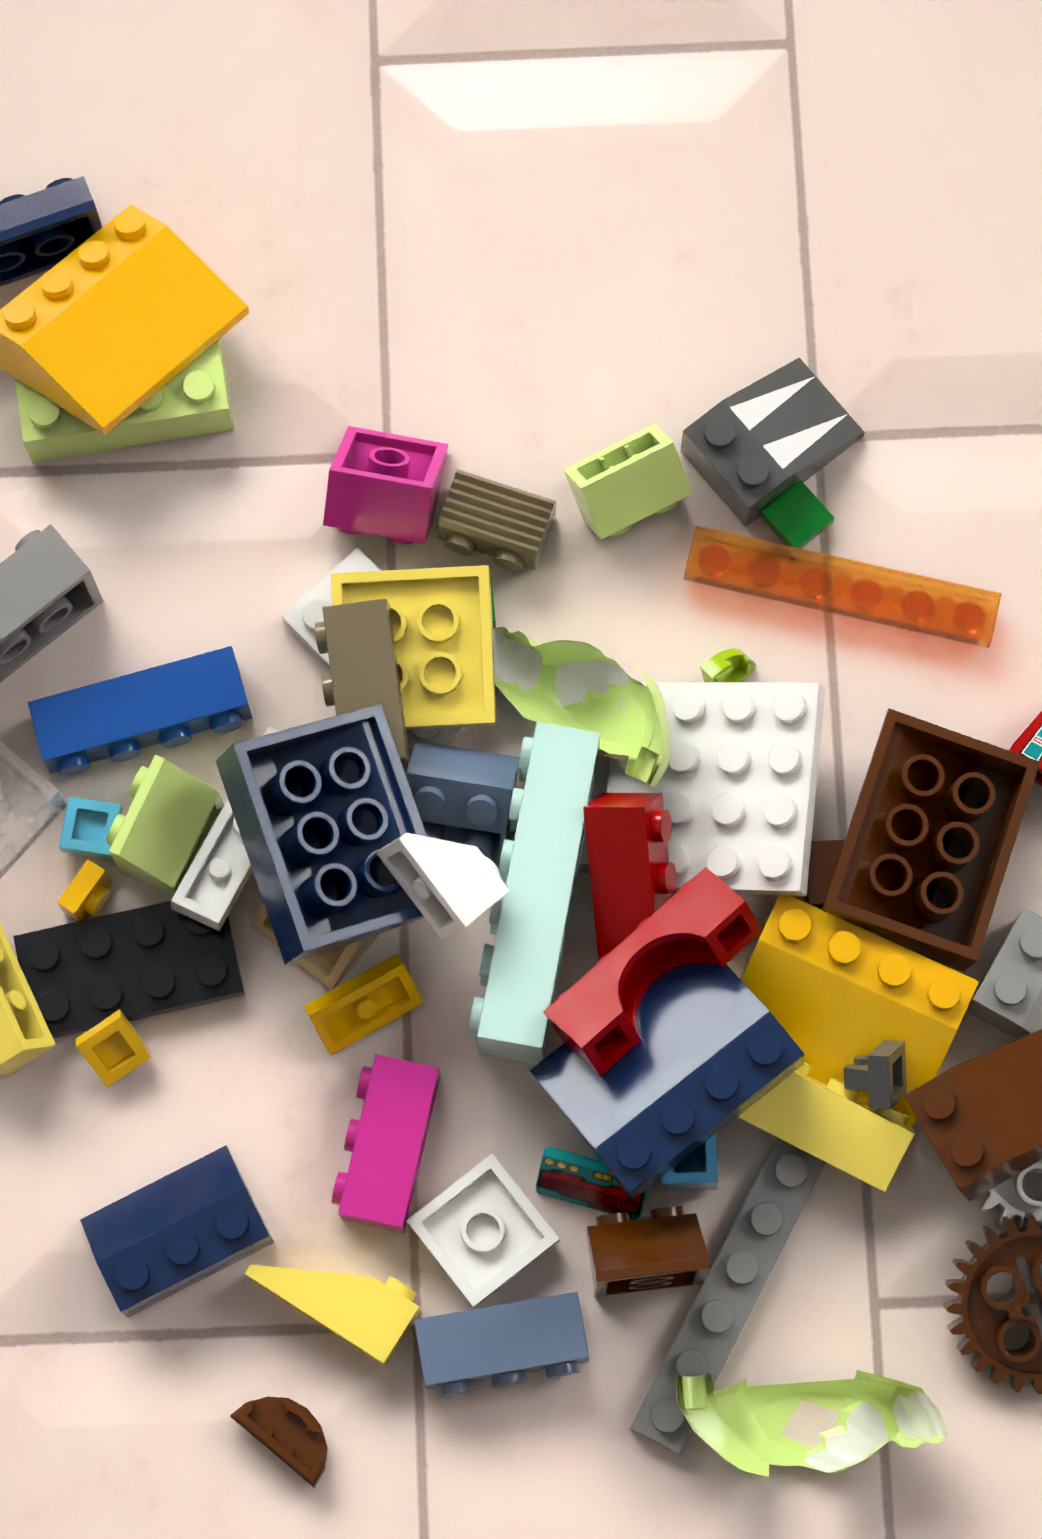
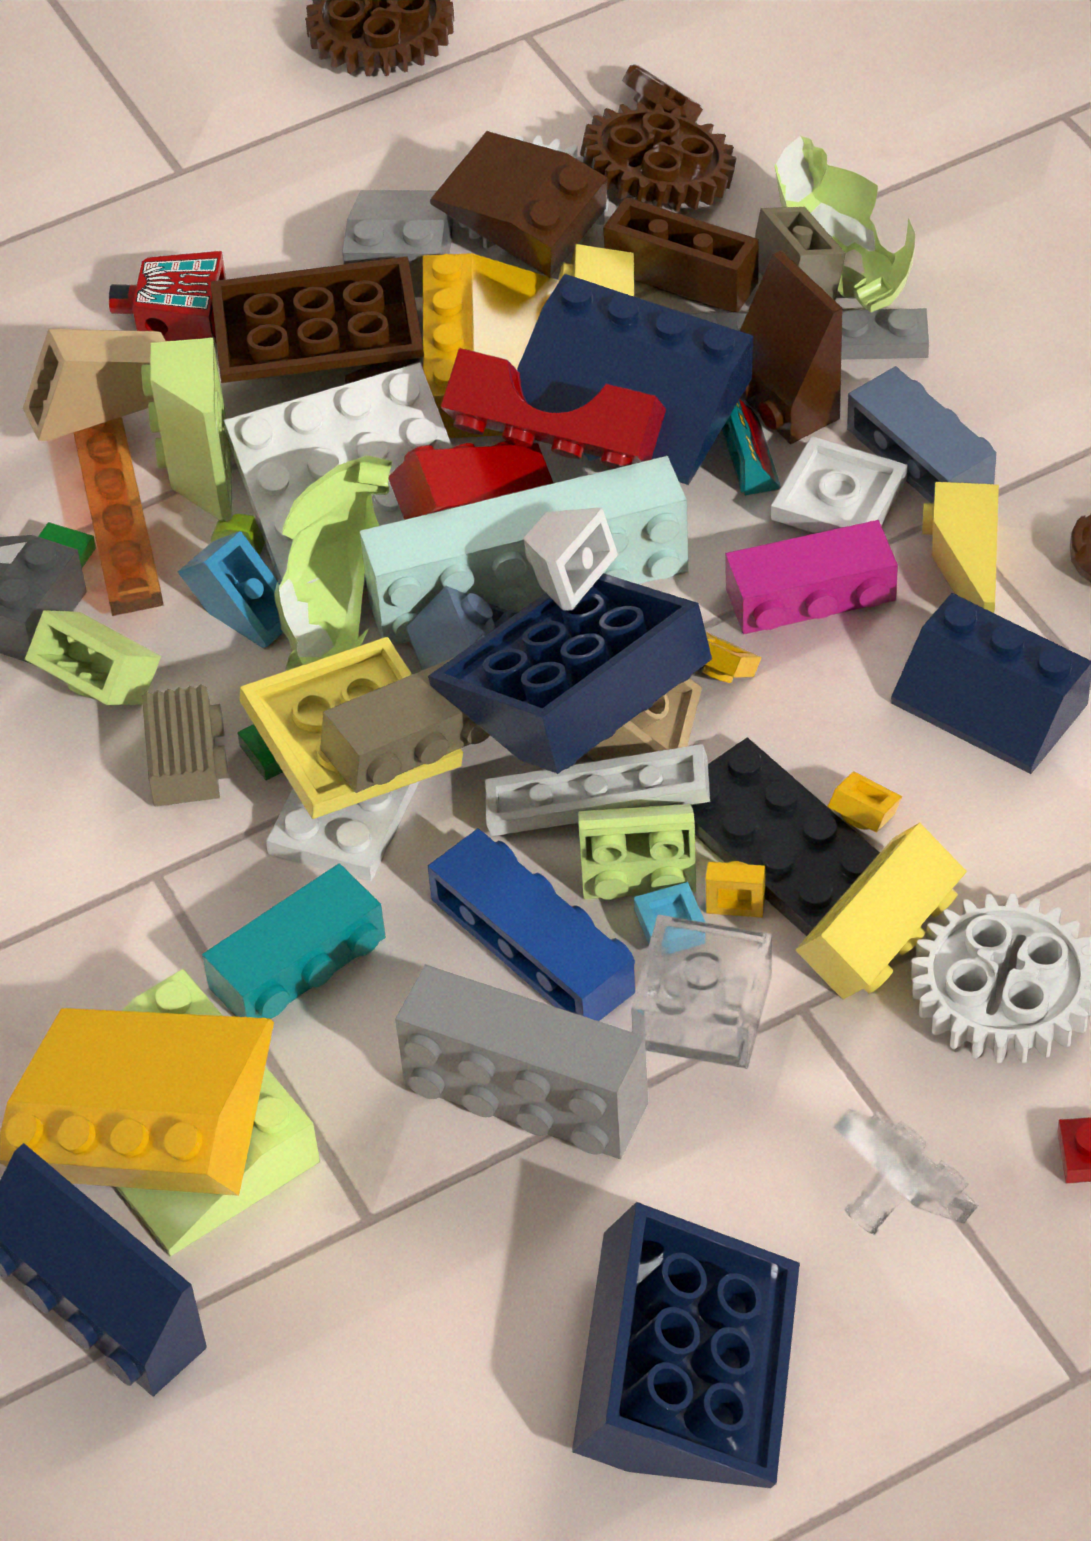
camera: 115 degrees left, 25 degrees down
dark pink slope [323,426,449,544] -> none
dark grey tile [844,1040,907,1109] -> none
none -> tan slope [23,328,166,441]
none -> yellowish green slope [141,338,232,521]
none -> dark azure slope [177,531,283,648]
none -> teal brick [202,863,386,1019]
none -> reddish brown brick [603,197,759,312]
none -> dark tan brick [755,206,846,300]

